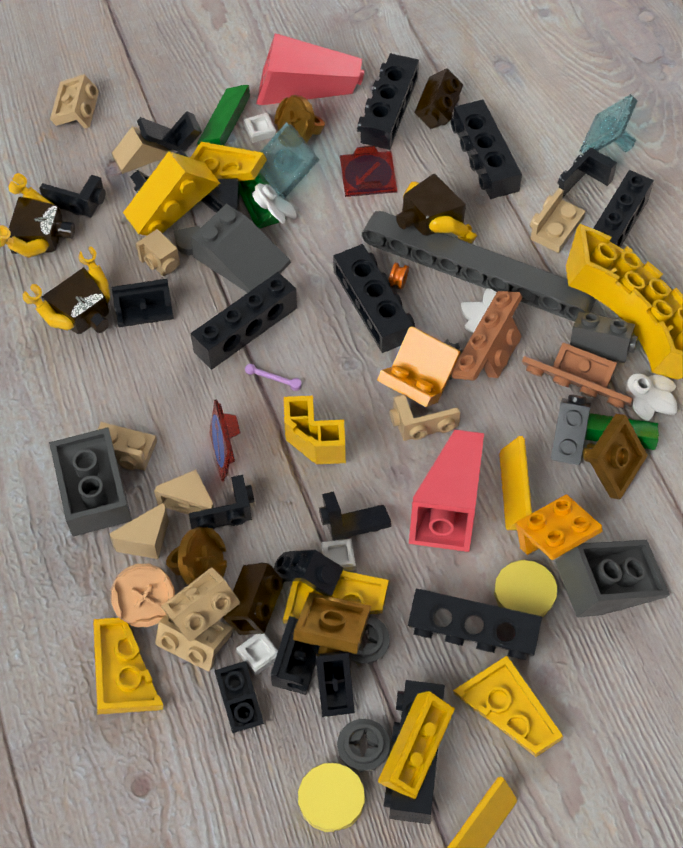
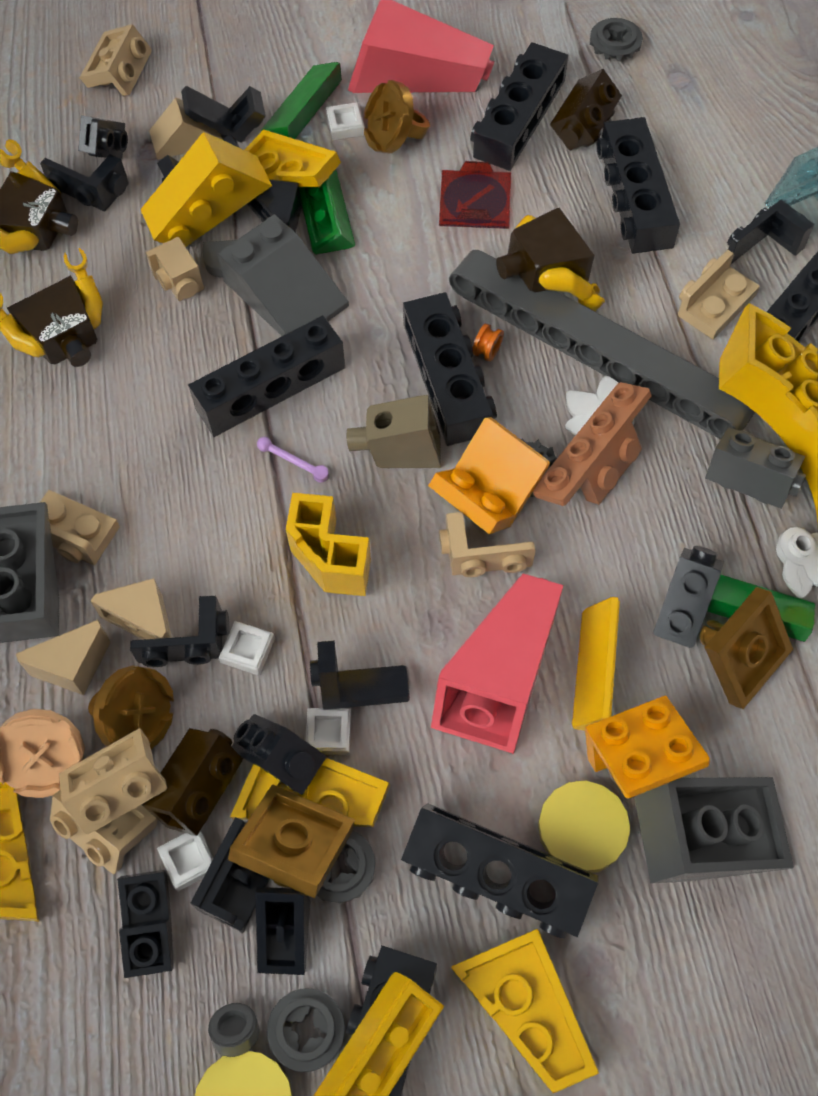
camera: 10 degrees right, 5 degrees up
black hinge [112,279,174,328] -> none
clear red piece [209,399,241,481] -> none
white plate [252,183,297,224] -> none
clear light blue tile [260,122,320,198] -> none
nougat bracket [522,343,633,409] -> none
none -> black bracket [78,115,128,158]
none -> dark grey tile [208,1003,260,1057]
none -> white tile [219,621,275,676]
none -> dark tan torso [346,395,441,468]
none -> dark grey gear [590,18,643,61]

